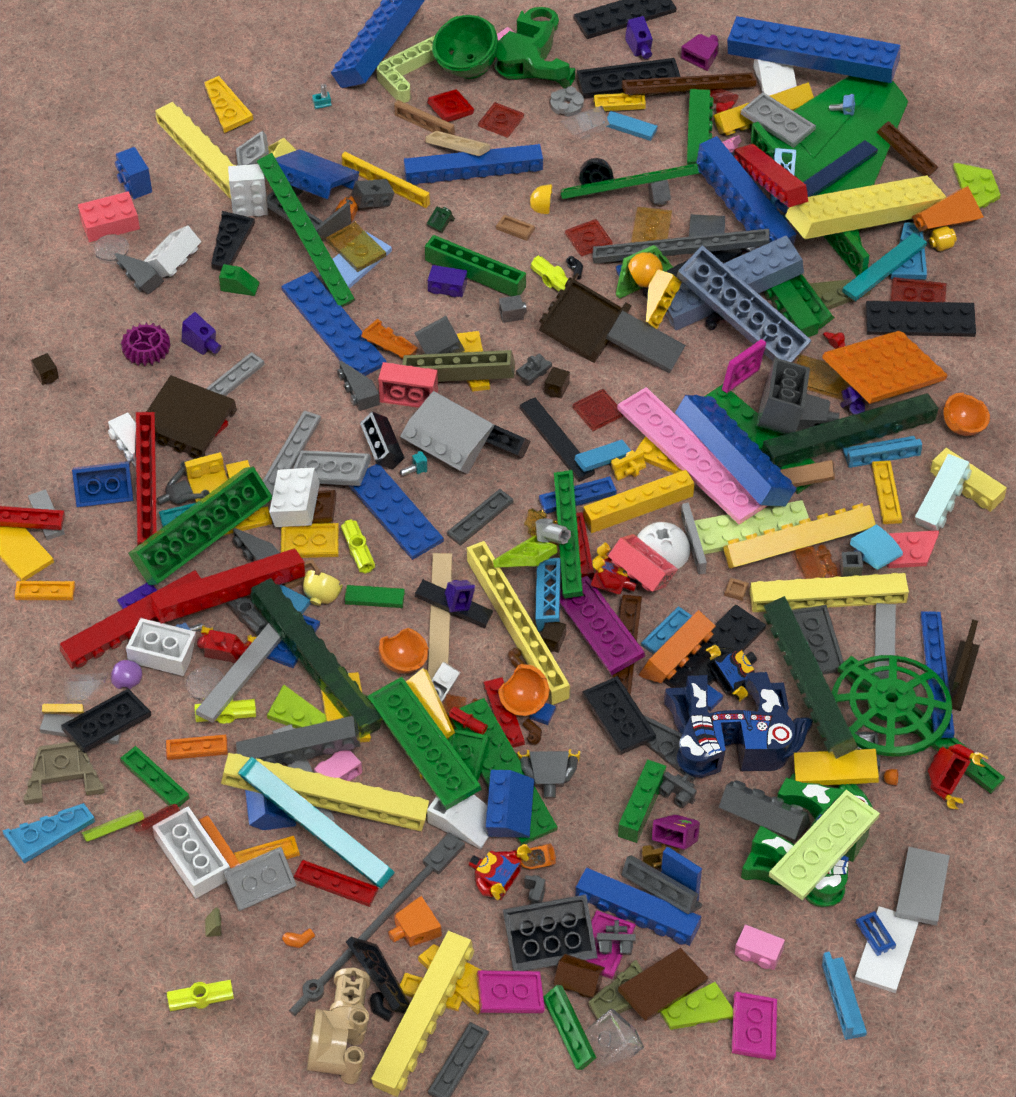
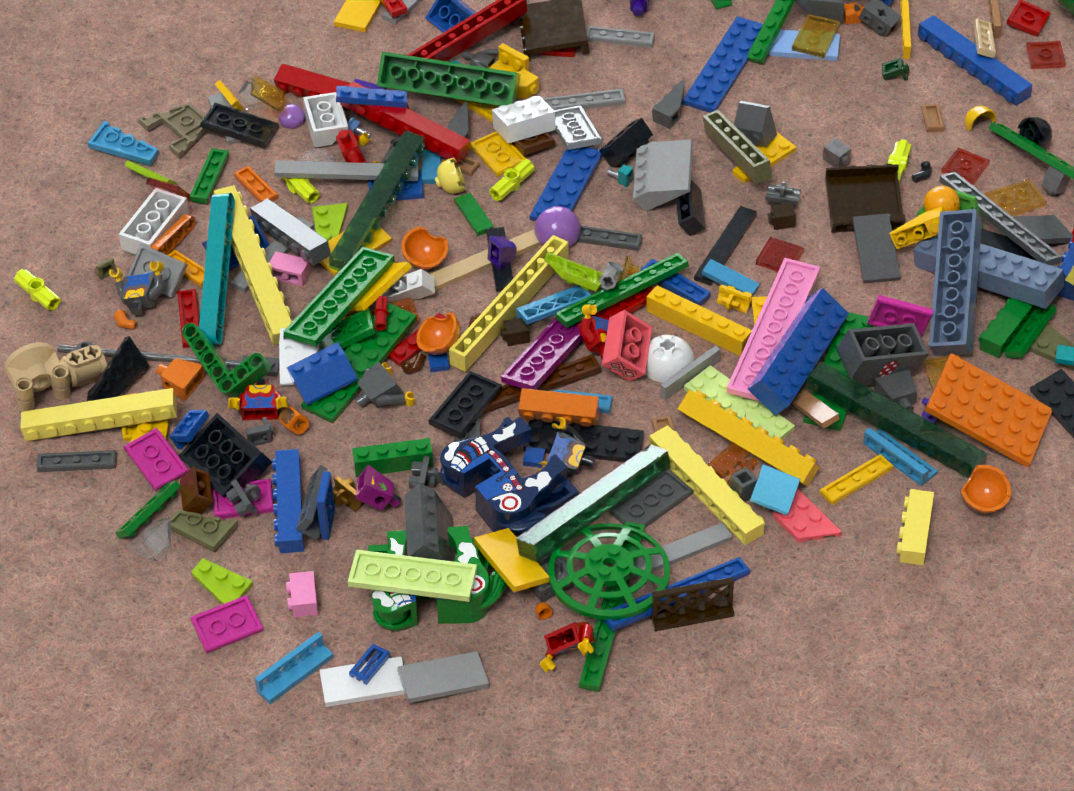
camera: 60 degrees right, 5 degrees down
light orange tile [15,581,75,600] -> none
orange wing [361,319,418,359] -> none
coral brick [378,362,438,408] -> none
green brick [425,235,526,296] -> none
dark purple brick [427,265,467,297] -> none
reddish brown tile [617,948,709,1022] -> none
red piece [823,332,845,349] -> none
light aqua brick [915,454,972,531] -> none
none -> torso [109,261,164,315]
none -> blue bracket [170,410,210,449]
none -> green beam [182,323,271,398]
none -> clear yellow tile [251,75,284,113]
none -> blue plate [336,86,407,108]
none -> medium lavender cylinder [534,206,581,247]

